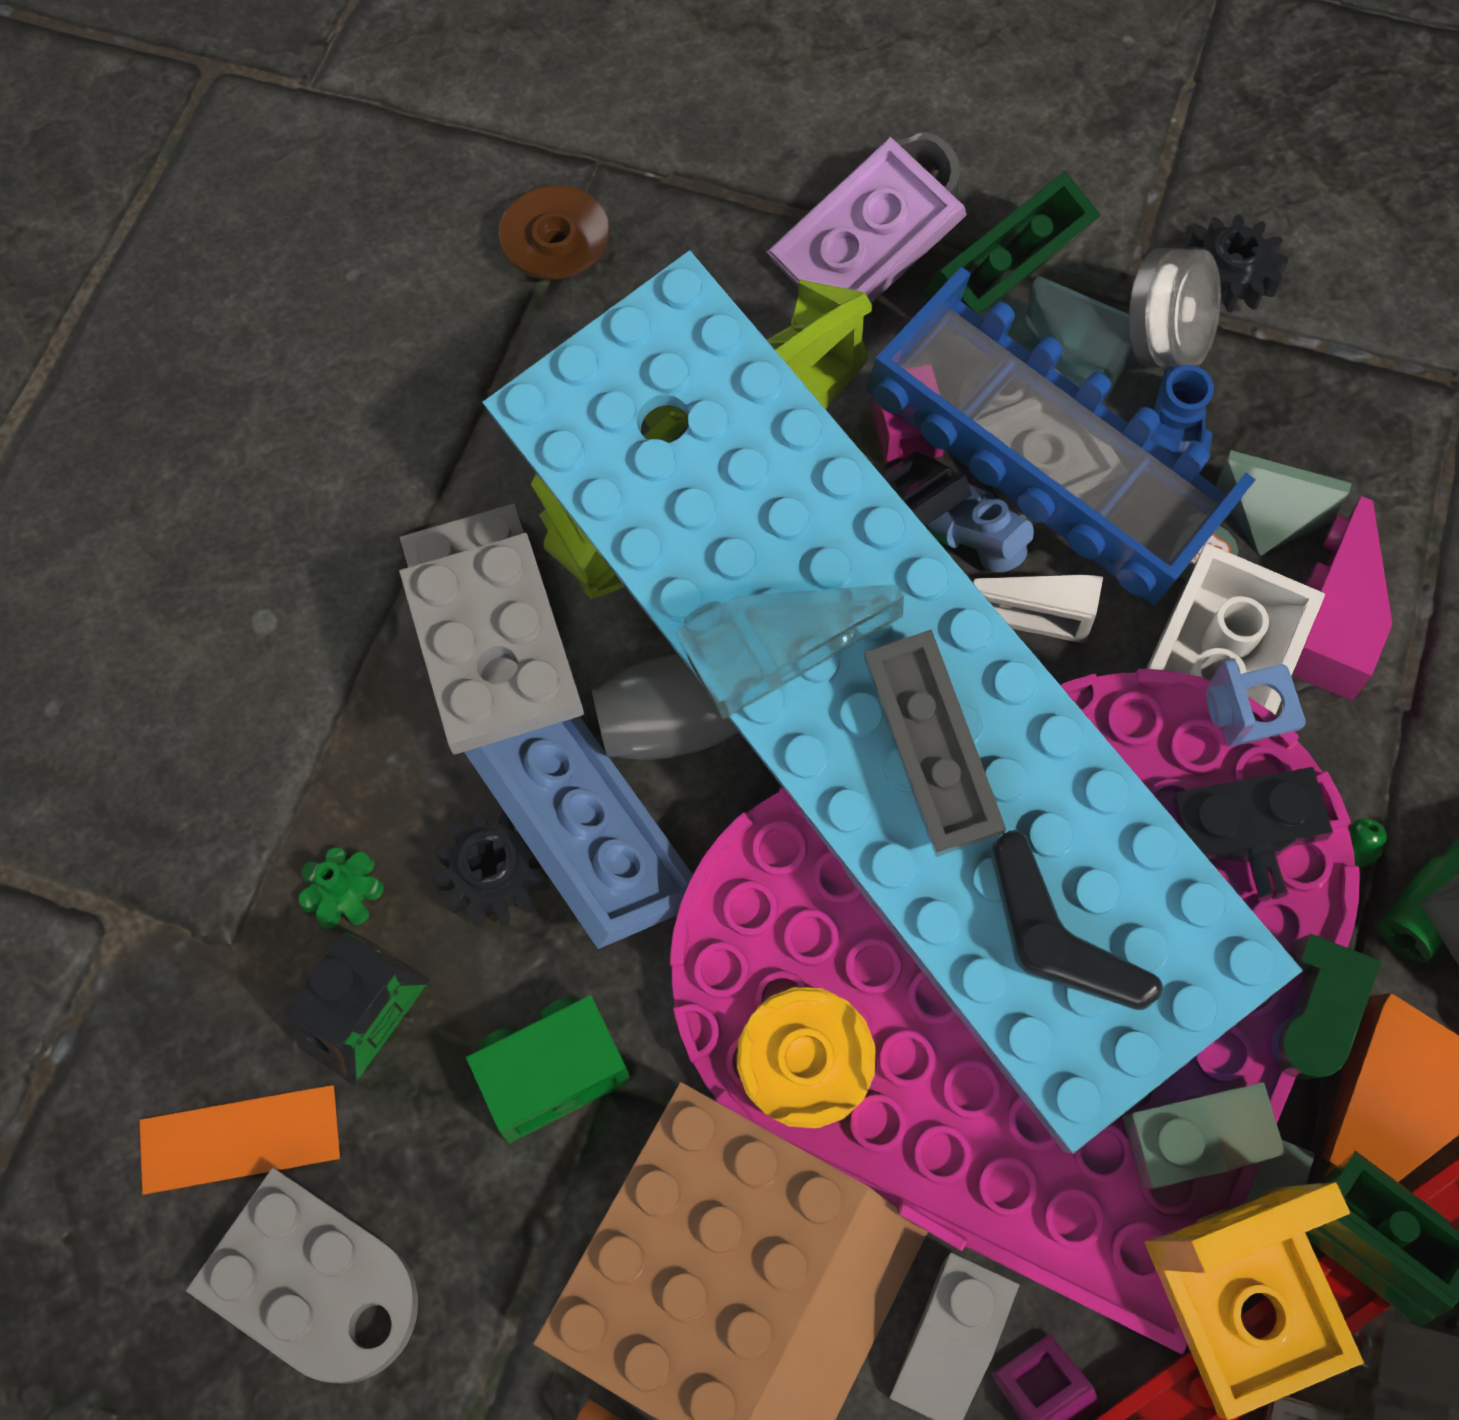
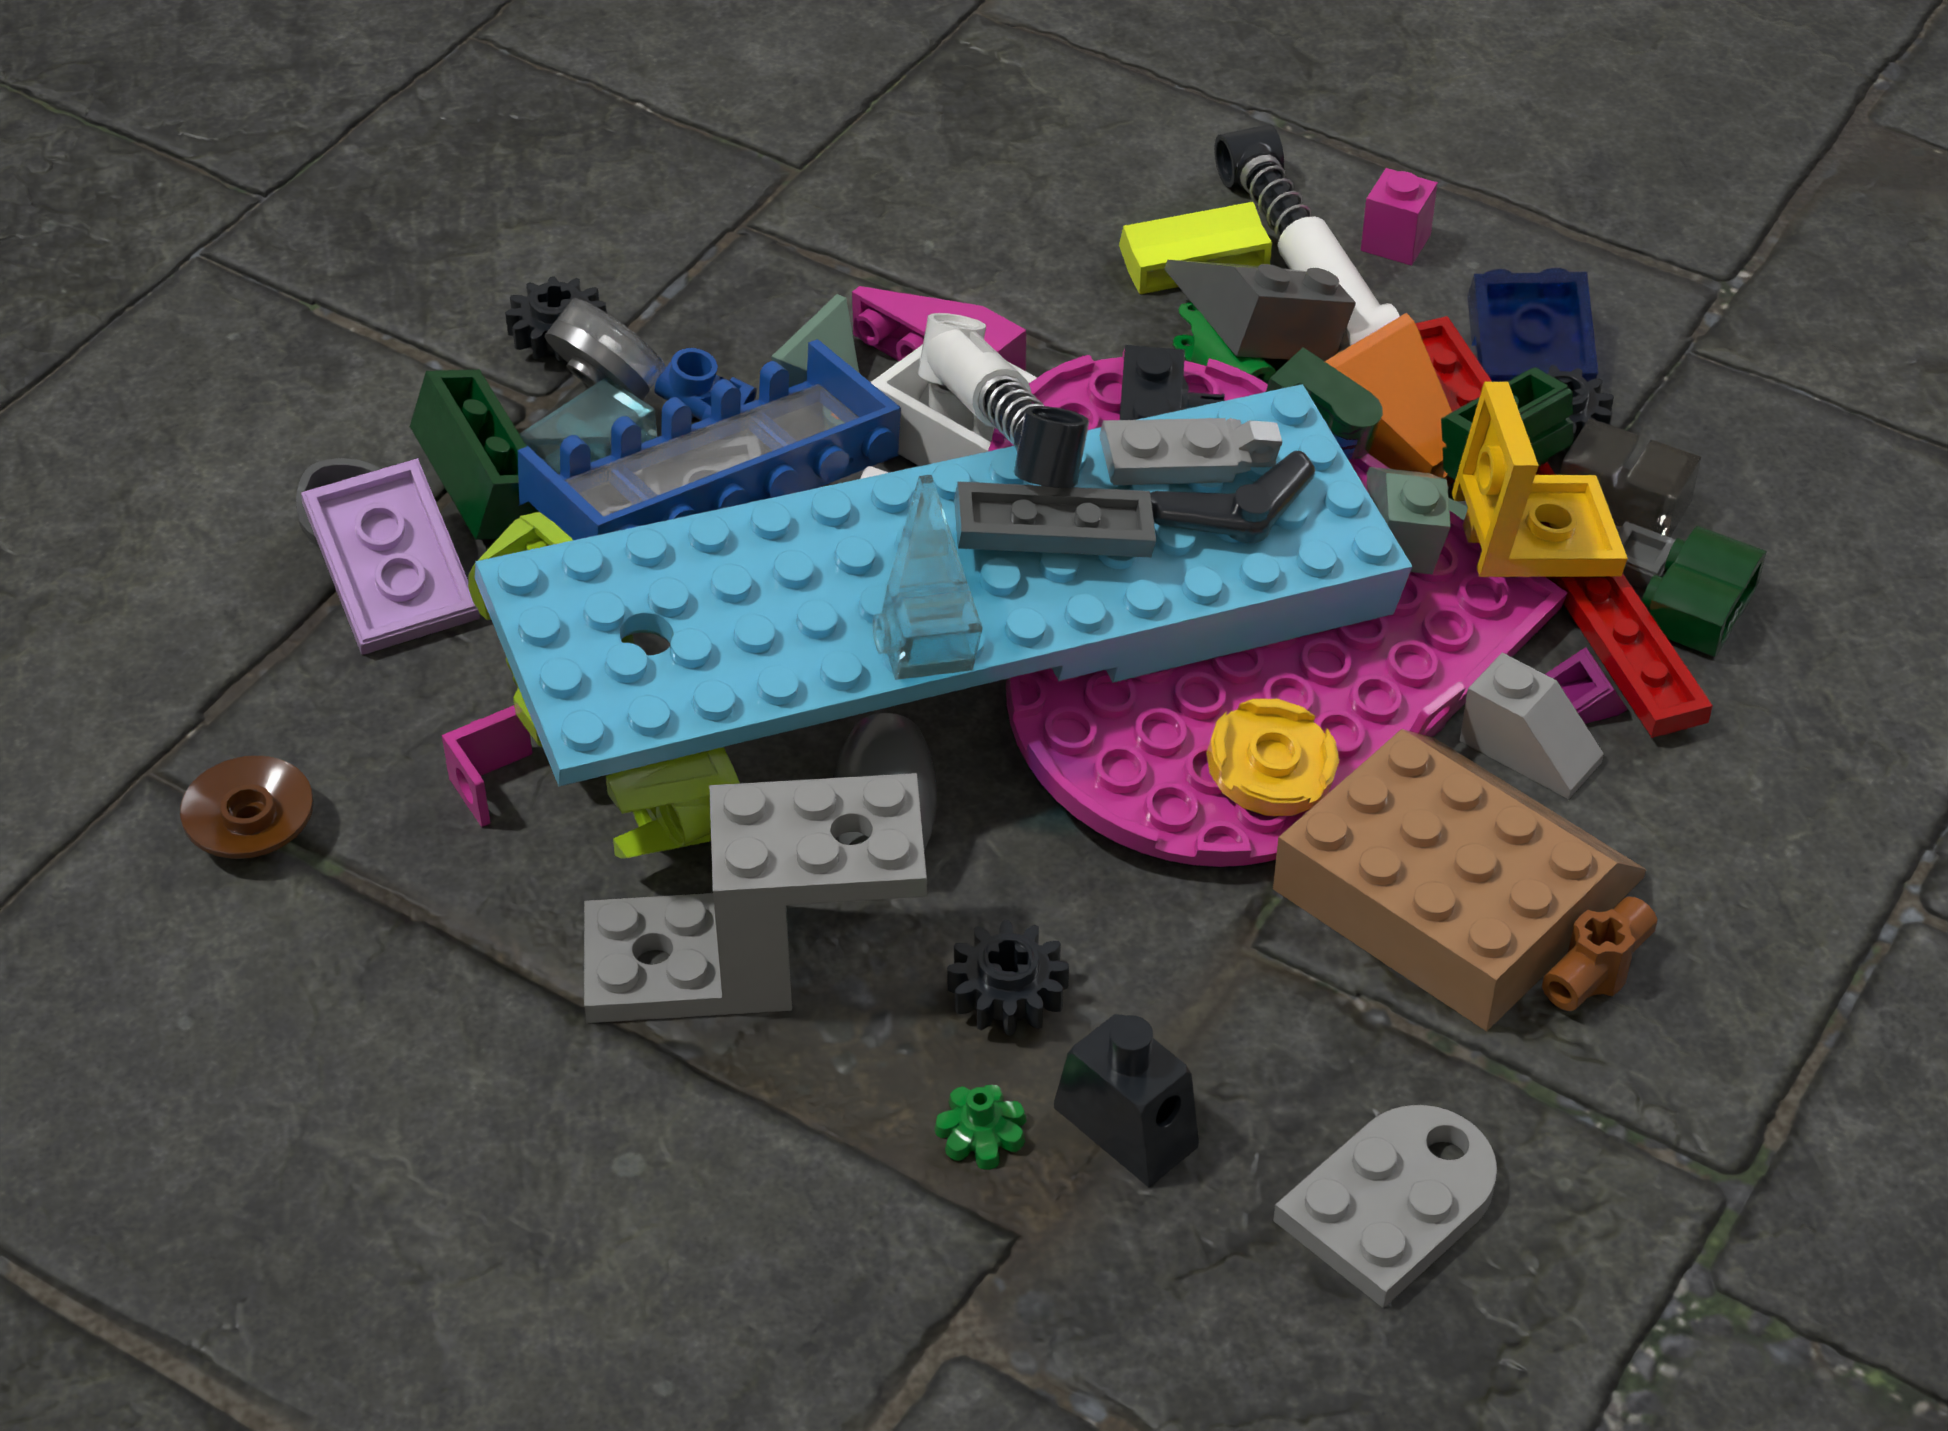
camera: 80 degrees left, 20 degrees down
orange sticker [139,1085,340,1195] -> none
medium blue plate [464,716,693,949] -> none
green brick [466,995,632,1144] -> none
medium blue bracket [1206,658,1306,747] -> none
none -> piece [918,313,1089,488]
none -> light grey hinge [1099,418,1282,485]

